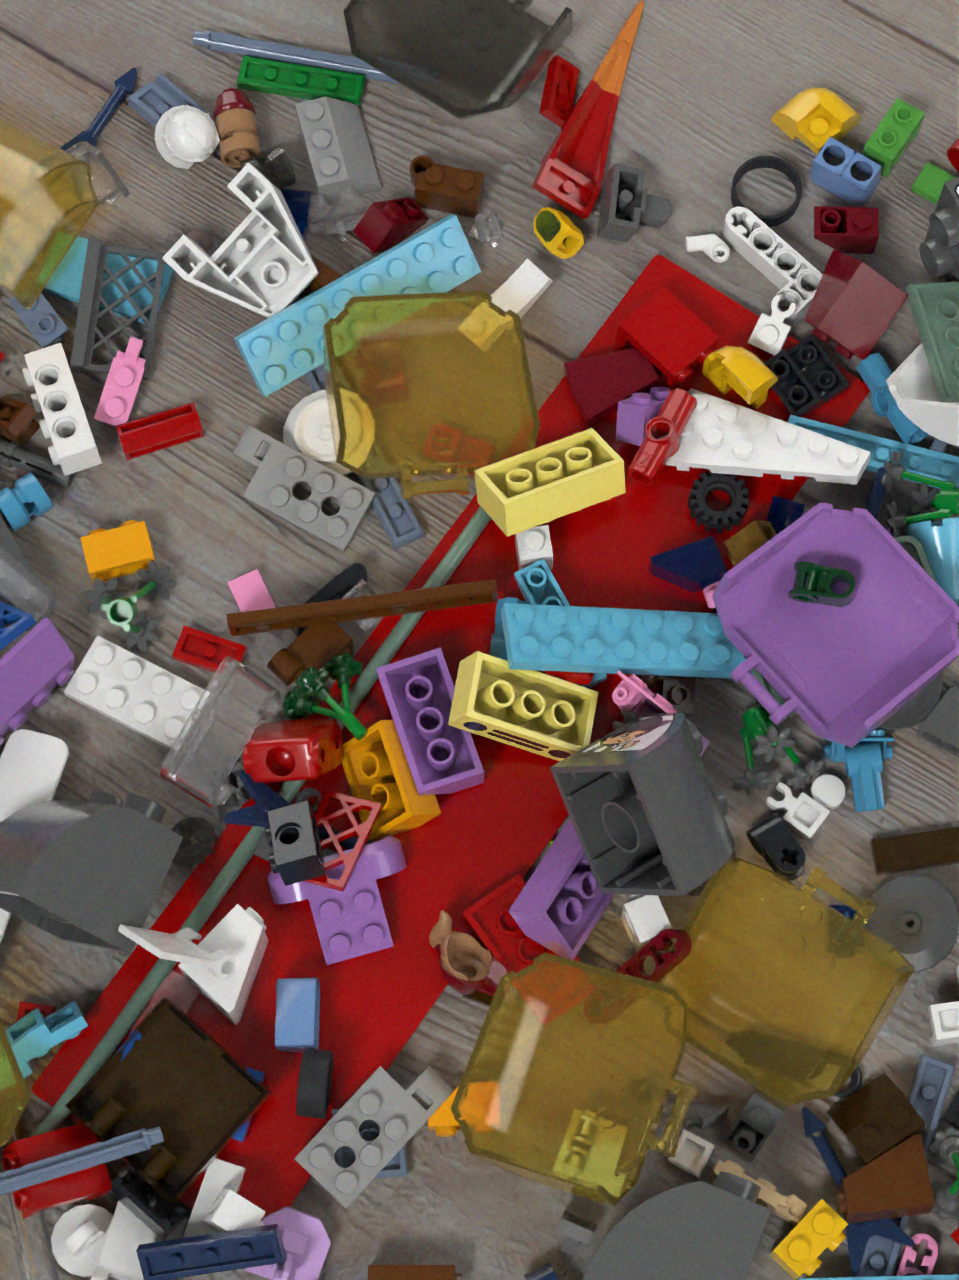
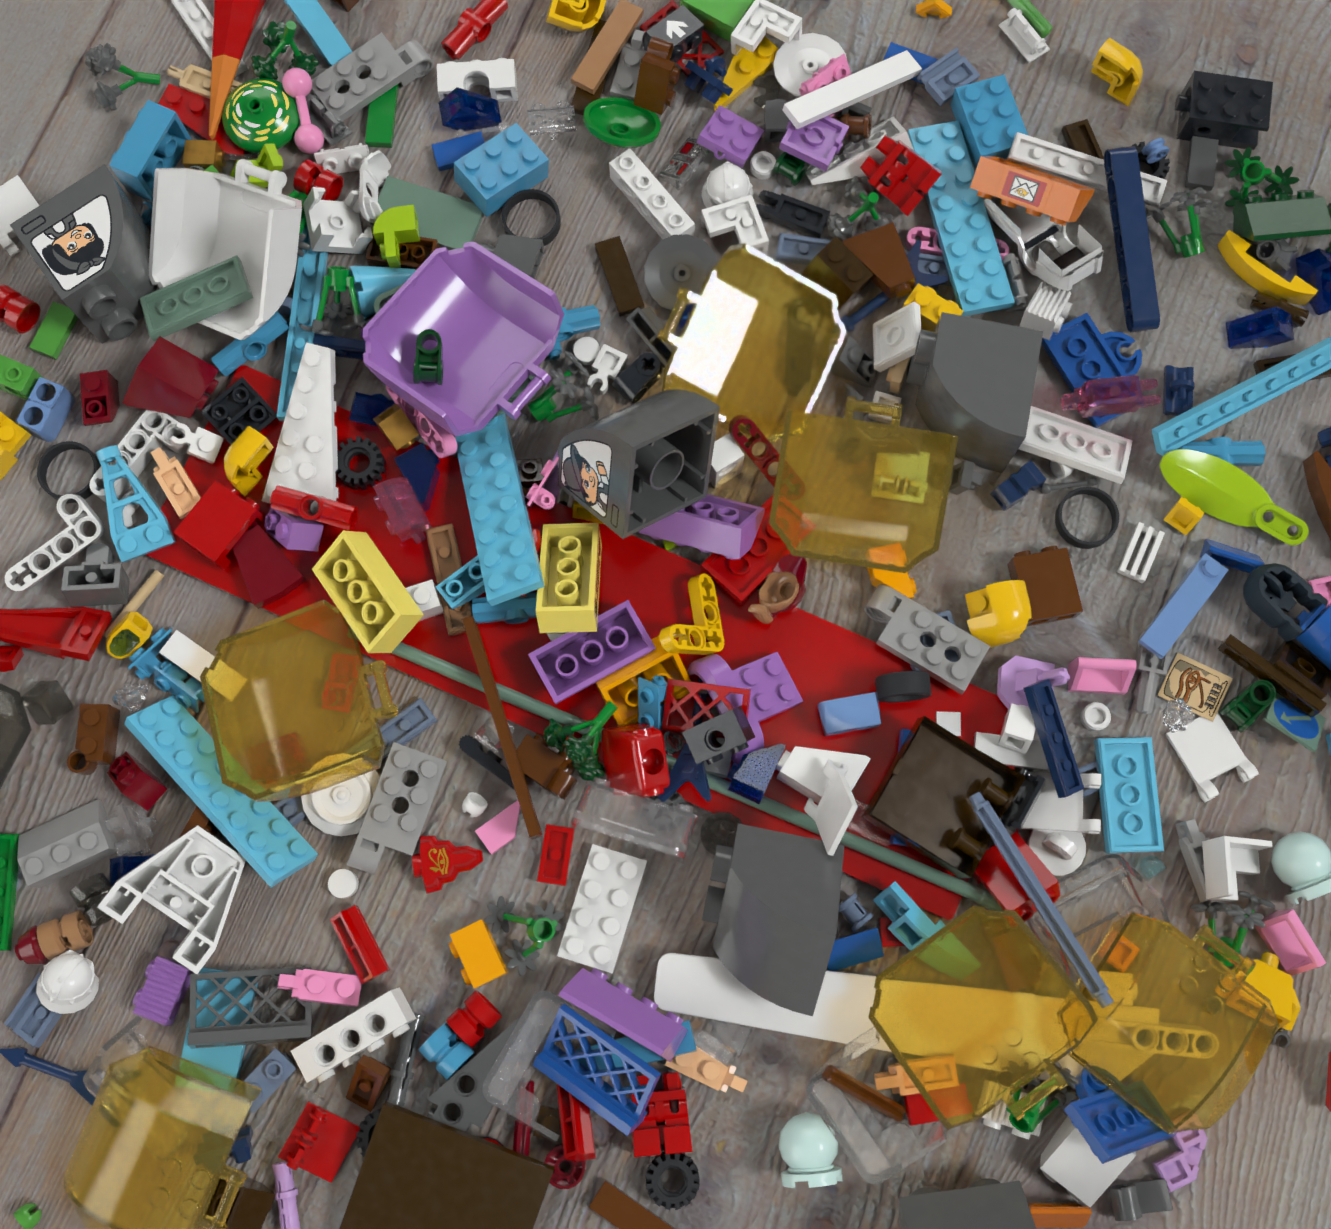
camera: 100 degrees left, 5 degrees up
none -> white beam [5,494,104,591]
none -> clear smoke panel [20,680,73,725]
none -> medium azure plate [96,445,177,563]
none -> tan bar [103,569,164,638]
none -> dark azure hinge [128,627,173,680]
none -> medium lavender brick [133,956,194,1026]
none -> light nougat hinge [150,447,201,521]
none -> dark azure hinge [153,660,210,713]
none -> white tile [328,869,359,899]
none -> clear pink brick [373,477,432,544]
none -> red rock [412,836,484,894]
none -> medium nougat tile [425,524,473,636]
none -> red wheel [446,990,502,1047]
none -> white hinge [462,792,488,818]
none -> dark grey piece [626,306,690,371]
none -> dark azure hinge [638,675,667,731]
none -> yellow beam [659,573,724,655]
none -> clear blue slope [727,743,786,804]
none -> blue slope [827,928,884,971]
none -> sand blue bush [838,893,873,932]
none -> white tile [873,302,921,372]
none -> white sticker [937,712,961,736]
none -> yellow brick [965,580,1031,648]

